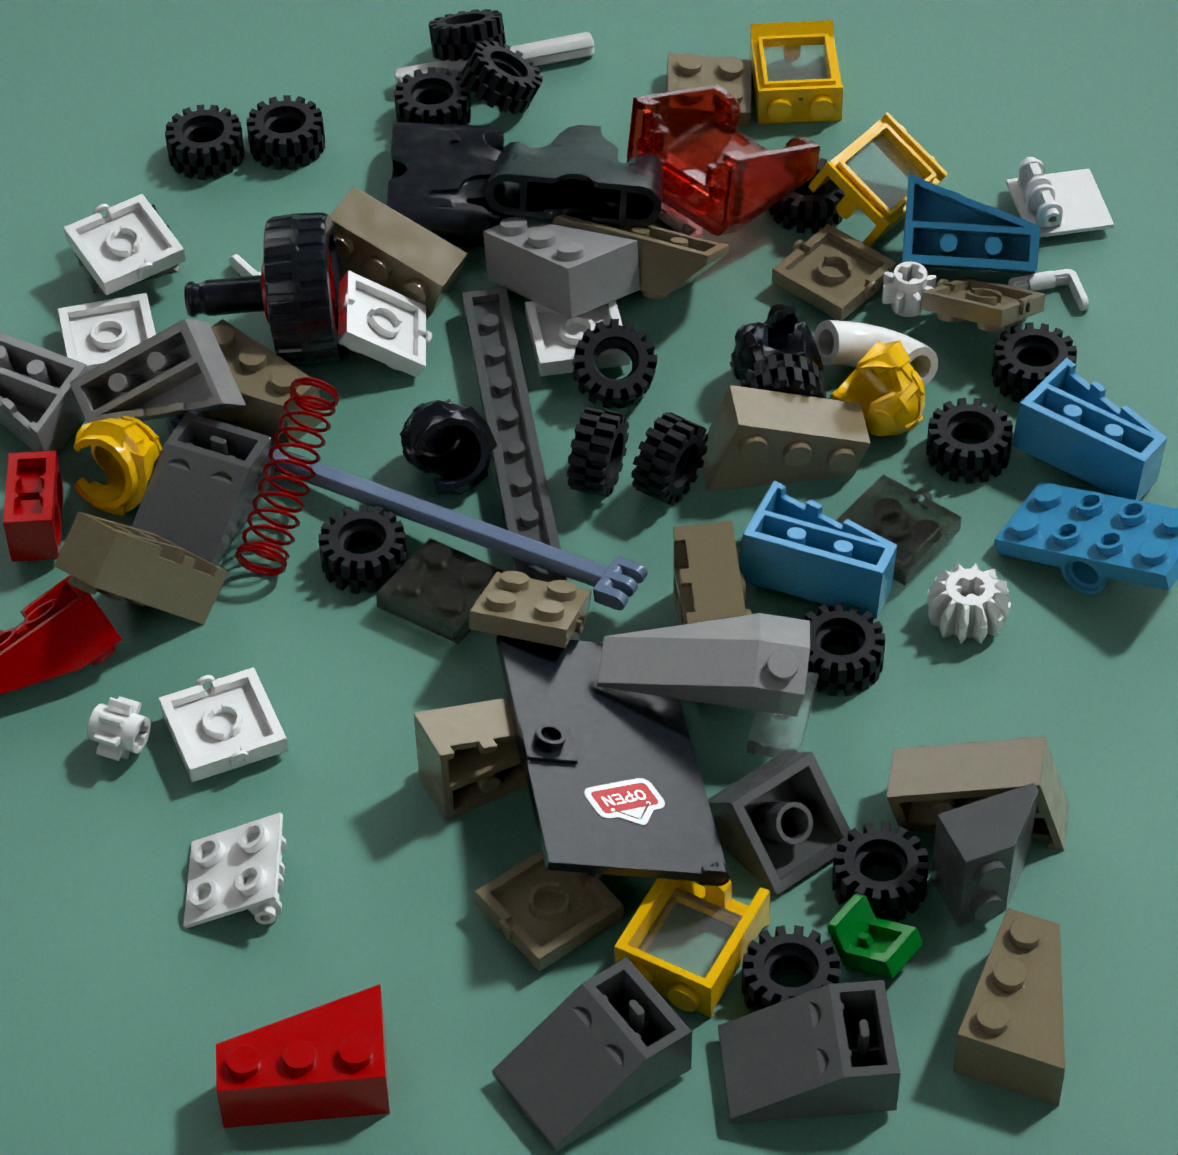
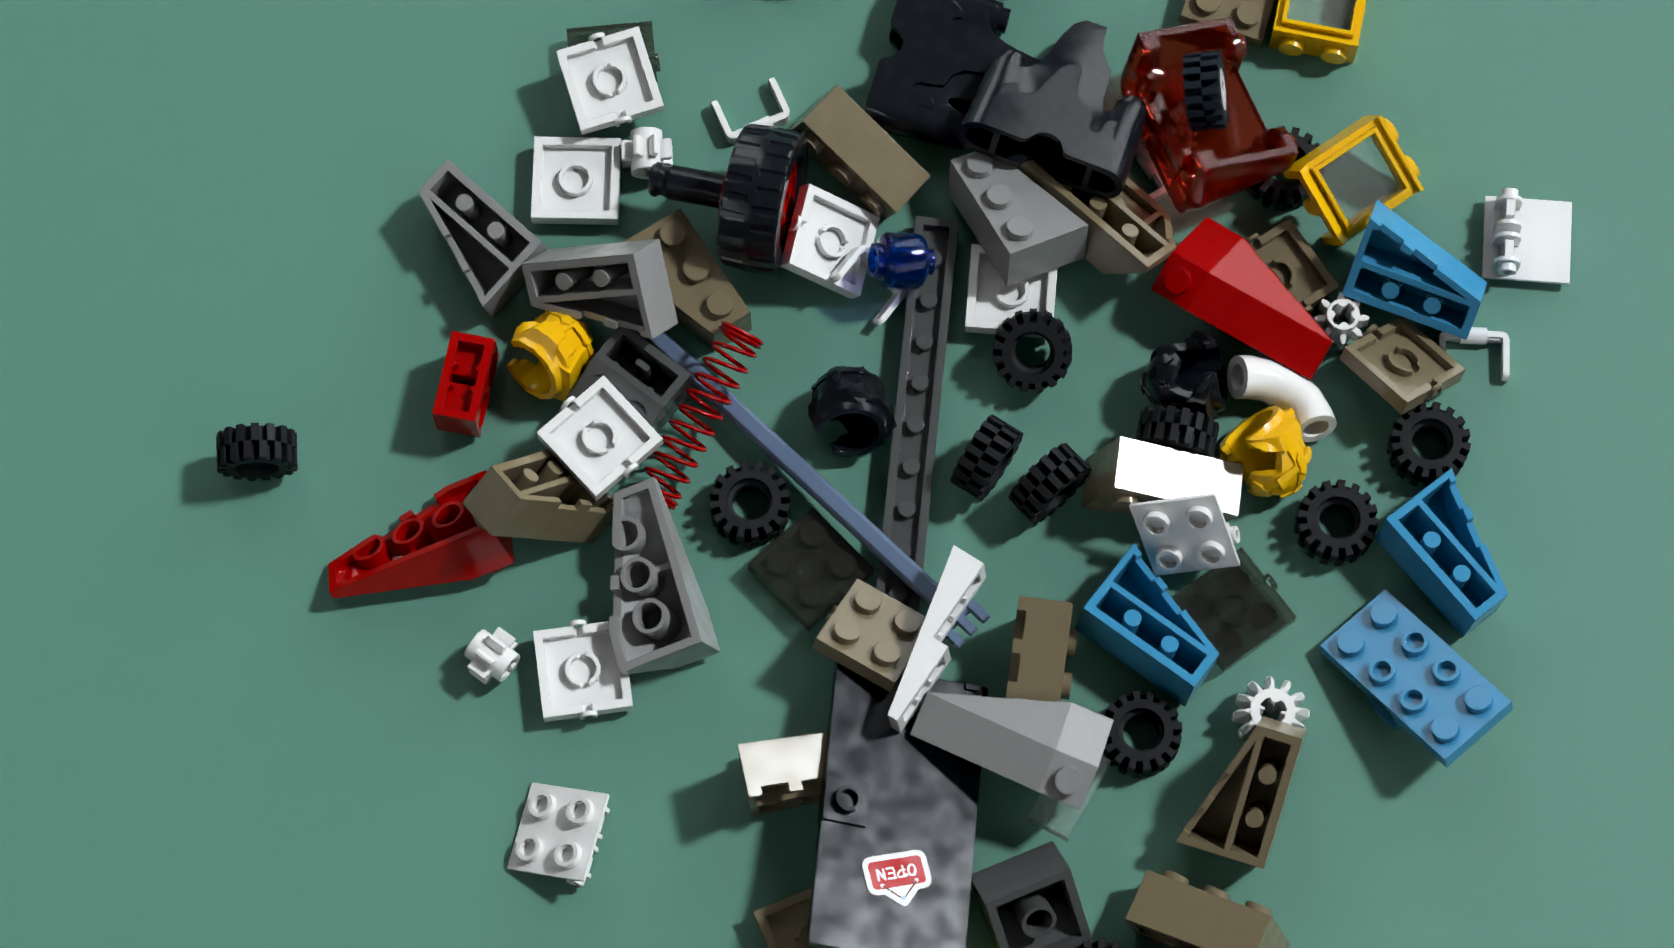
camera: 15 degrees right, 25 degrees up
none -> white plate [536,375,663,501]
none -> light grey wedge [609,477,720,675]
none -> white gear [621,127,673,179]
none -> white piece [830,245,907,327]
none -> clear blue head [868,232,936,290]
none -> white slope [888,545,986,733]
none -> white hinge [1129,493,1240,576]
none -> red wedge [1151,217,1334,380]
none -> dark tan wedge [1176,716,1307,869]
none -> black wheel [1182,50,1229,132]

